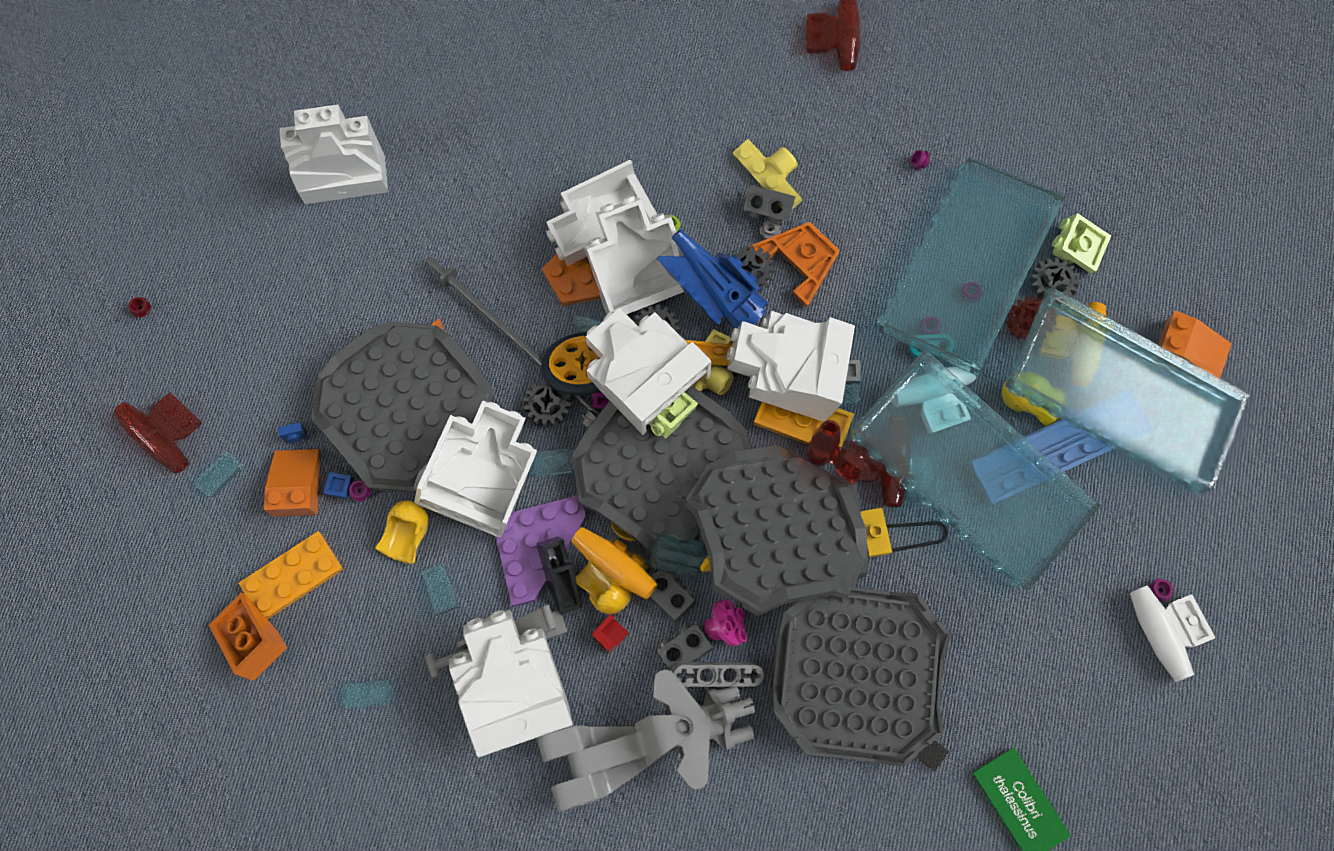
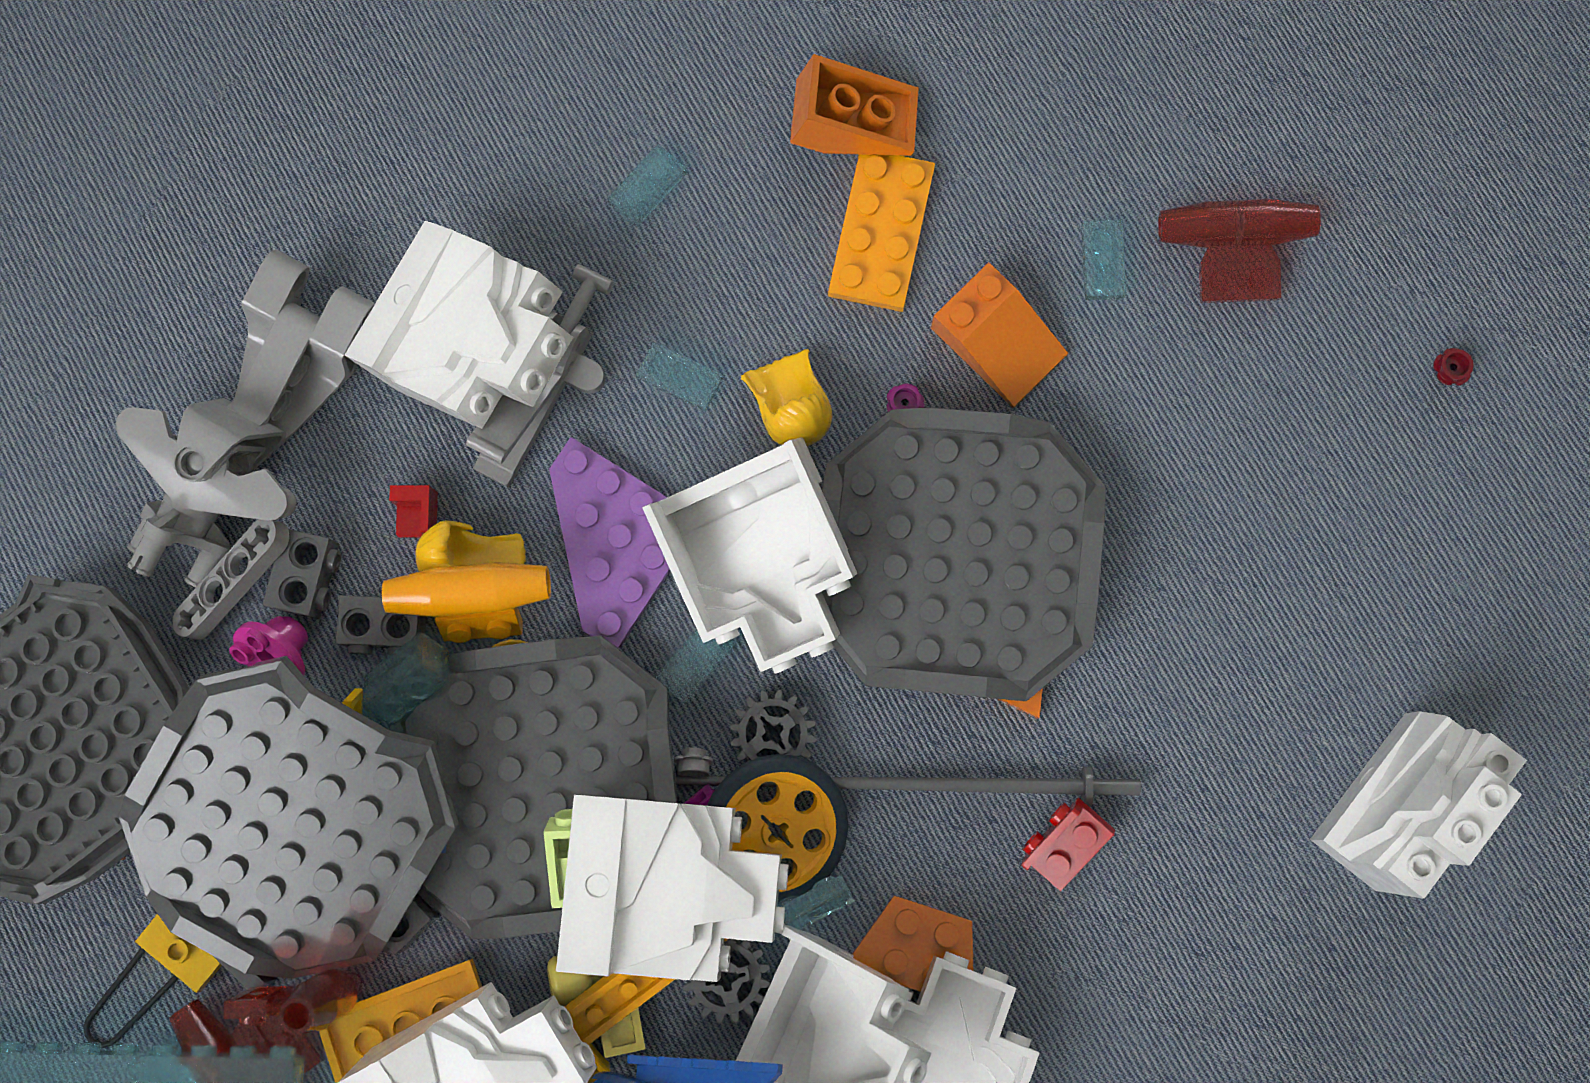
camera: 140 degrees right, 10 degrees up
blue plate [278,422,308,443] -> none
blue plate [323,472,353,500] -> none
black slope [536,536,582,615] -> none
none -> bracket [1021,797,1116,892]

